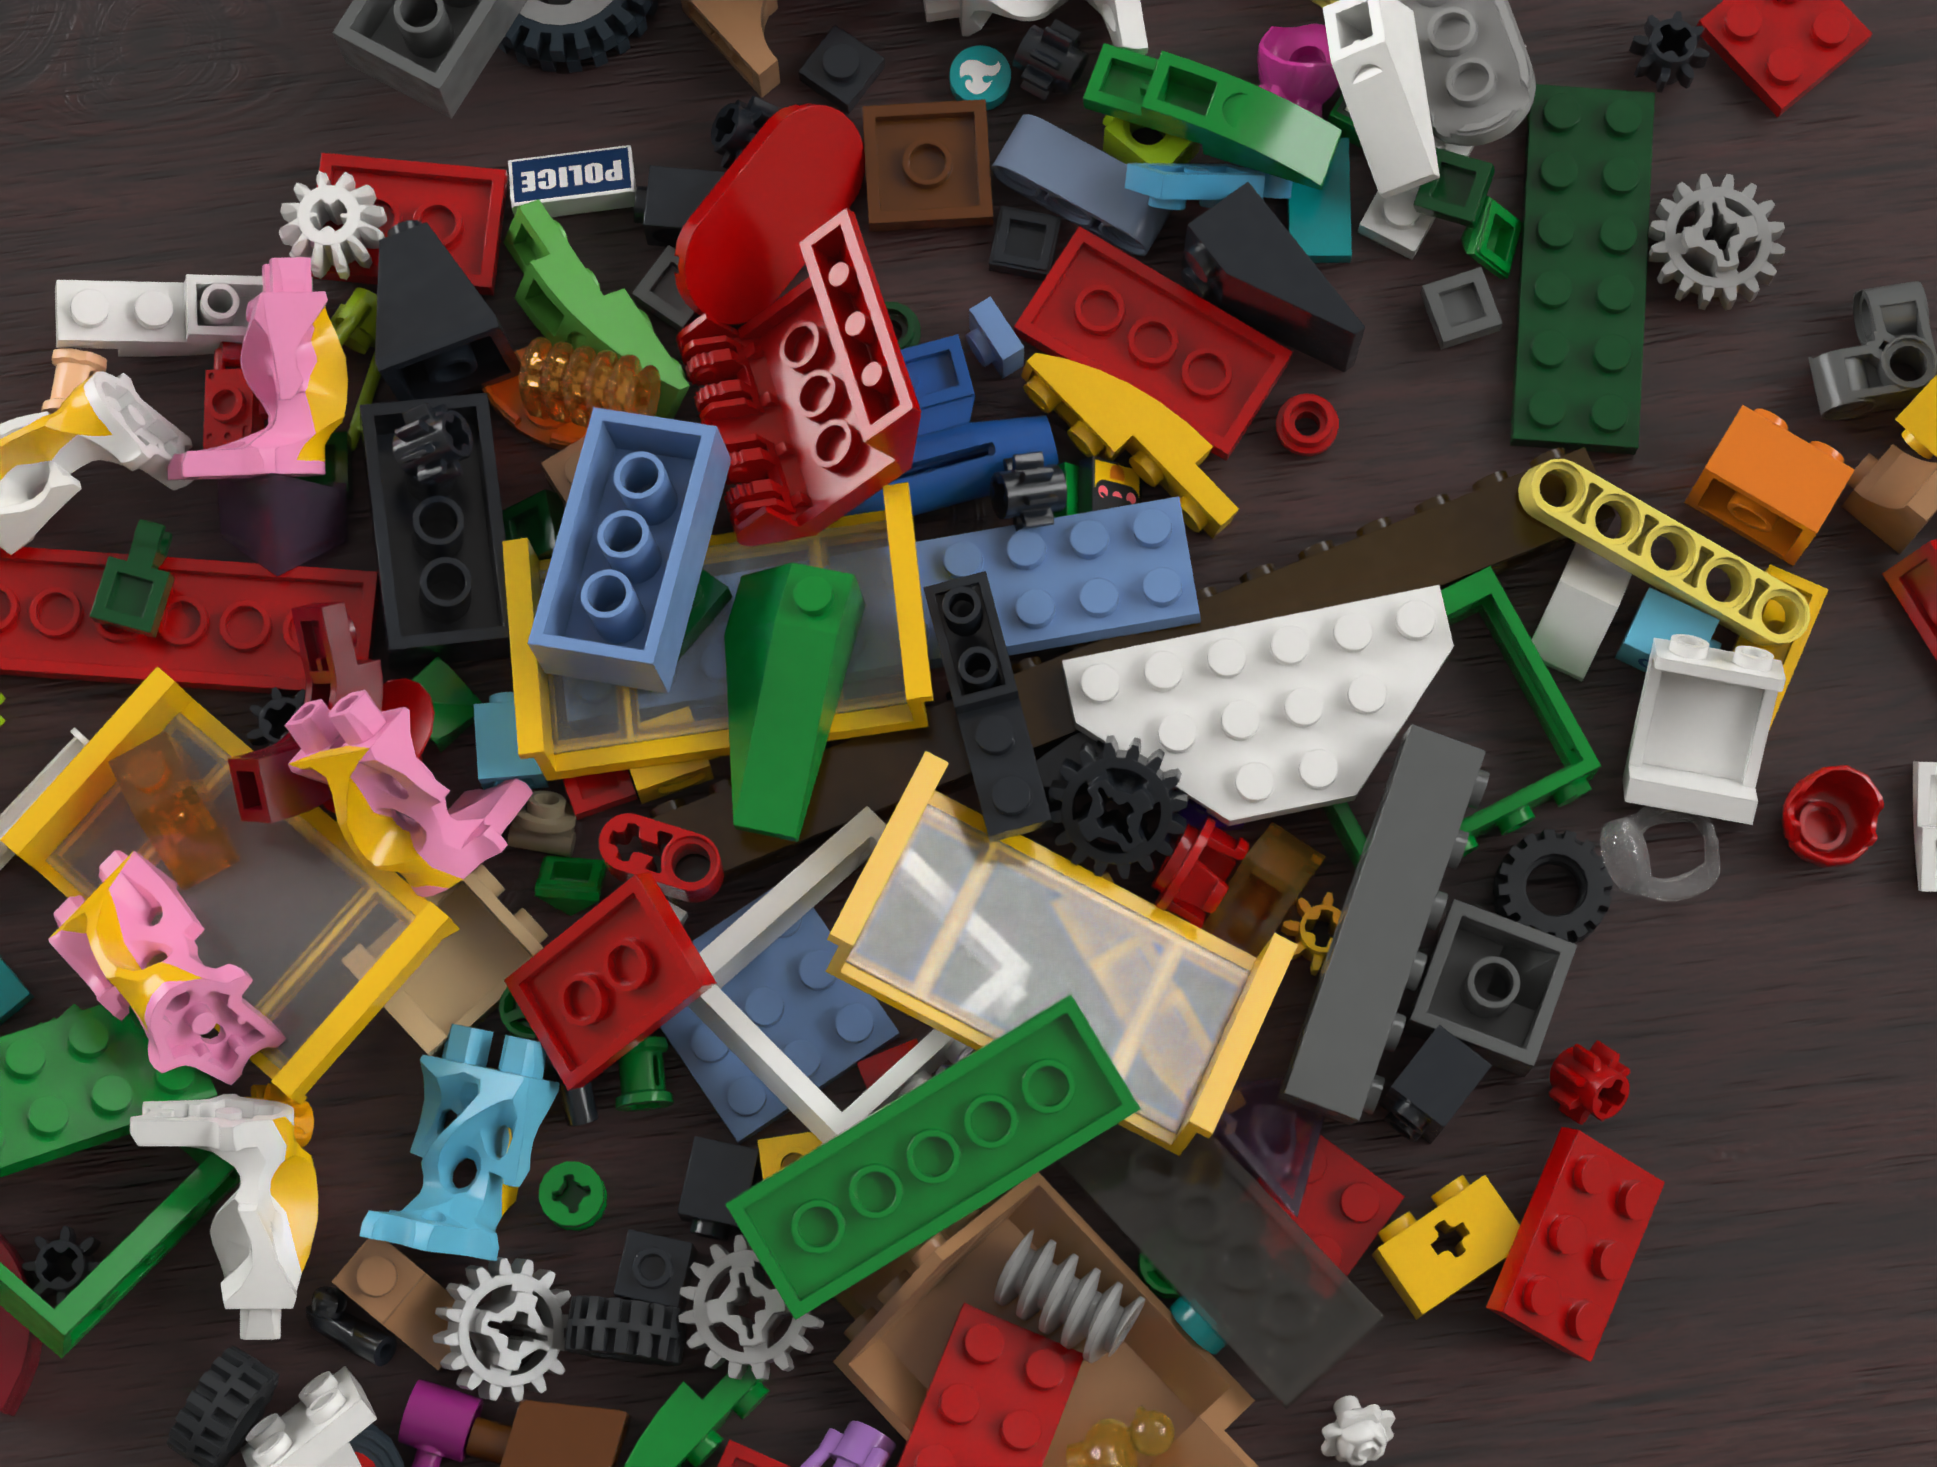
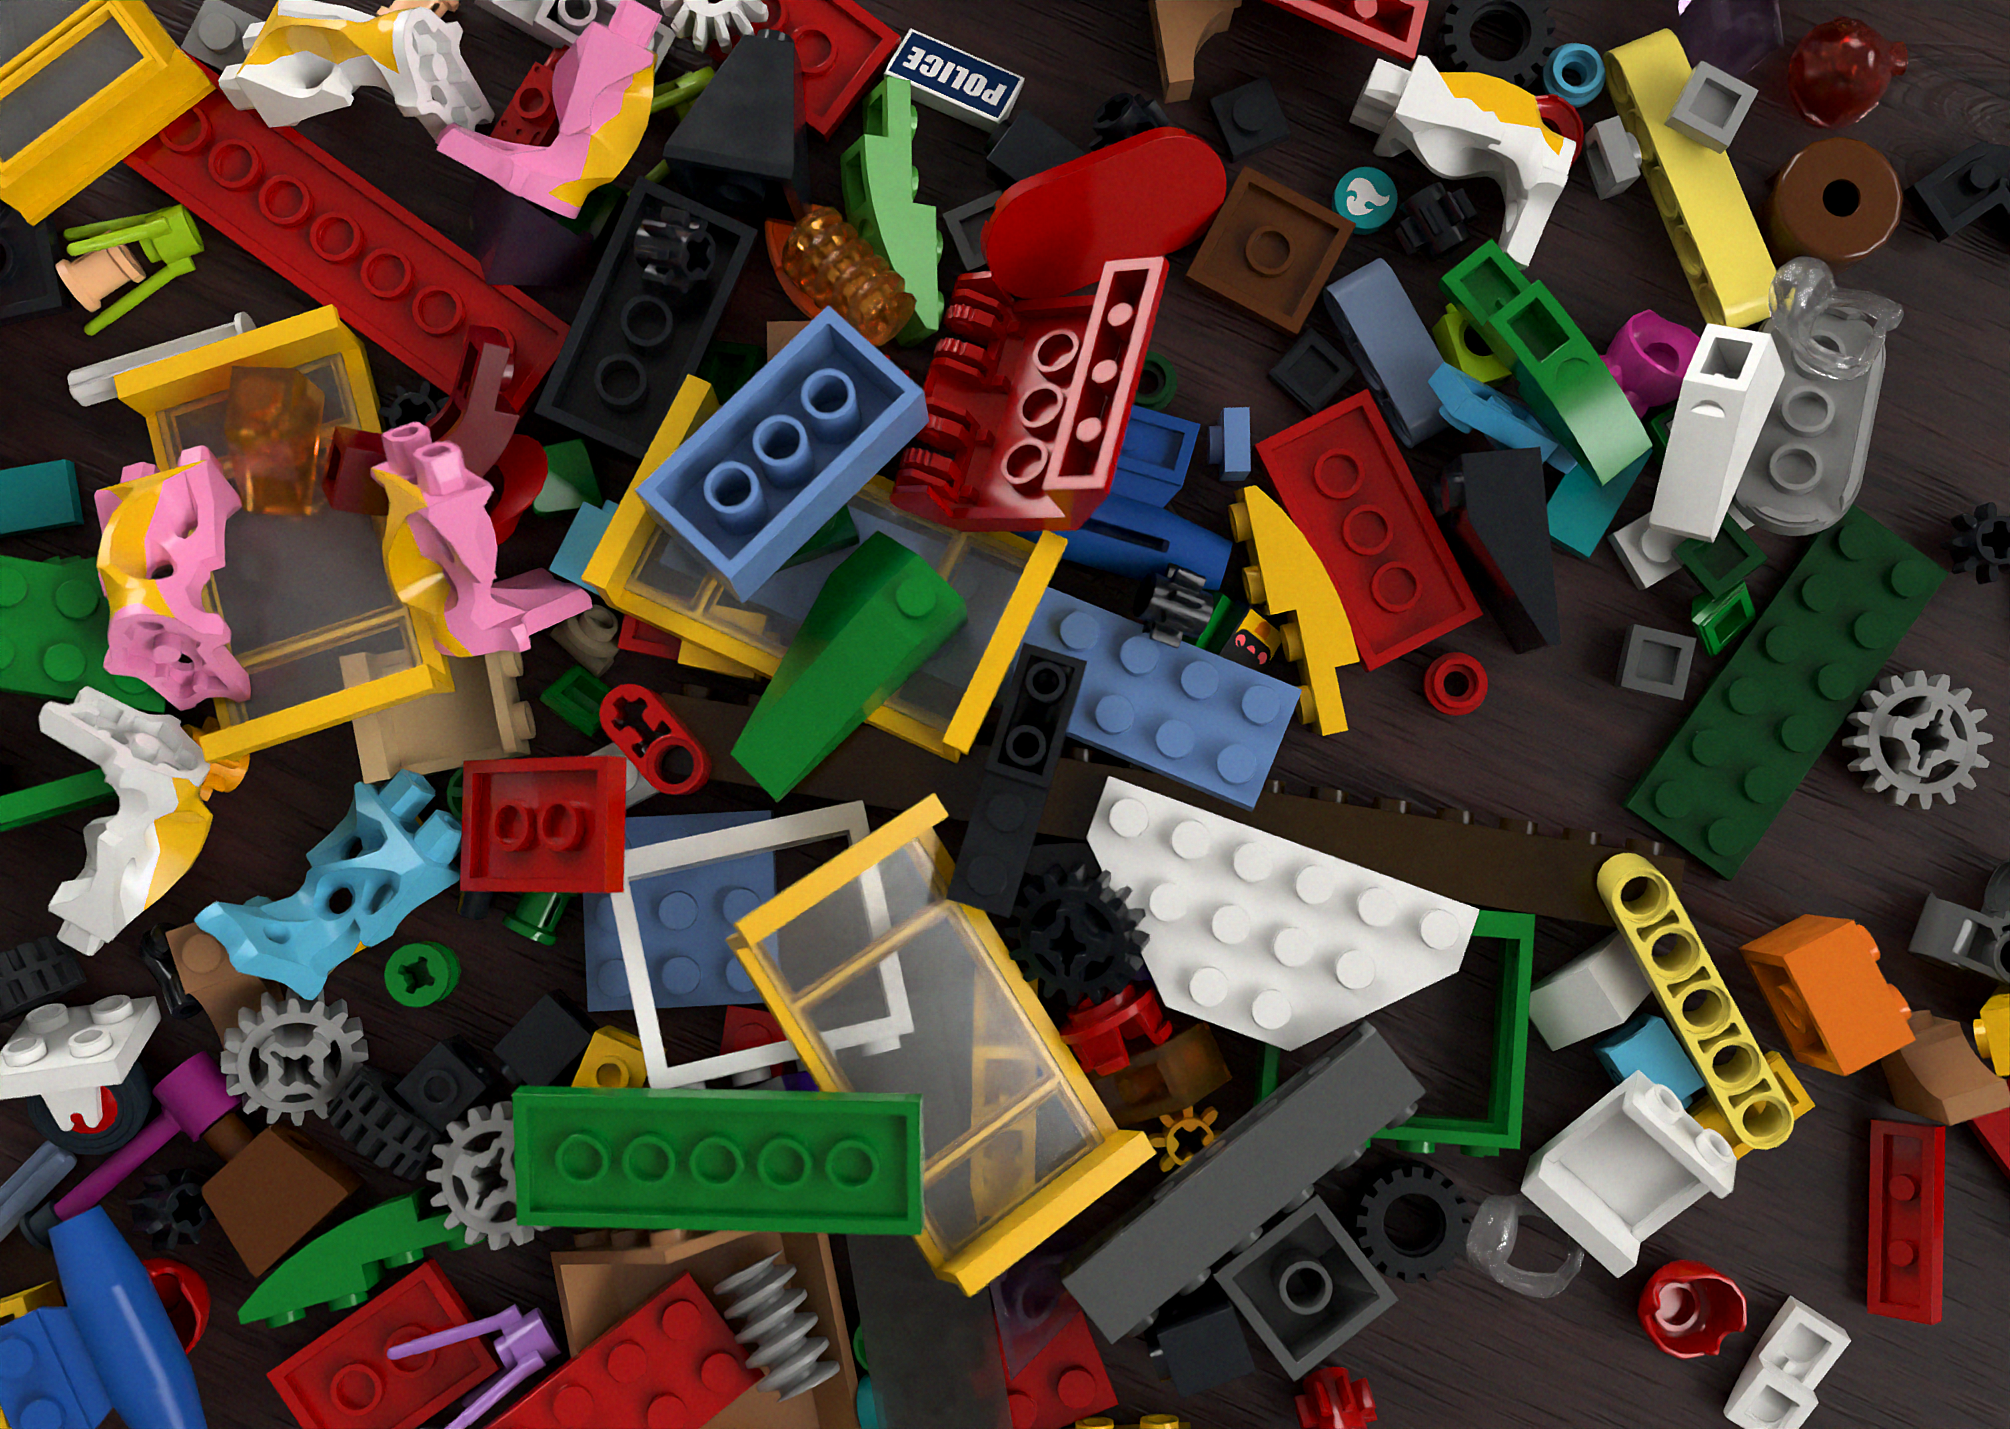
camera: 30 degrees right, 10 degrees up
dark green plate [89,519,175,638] -> none

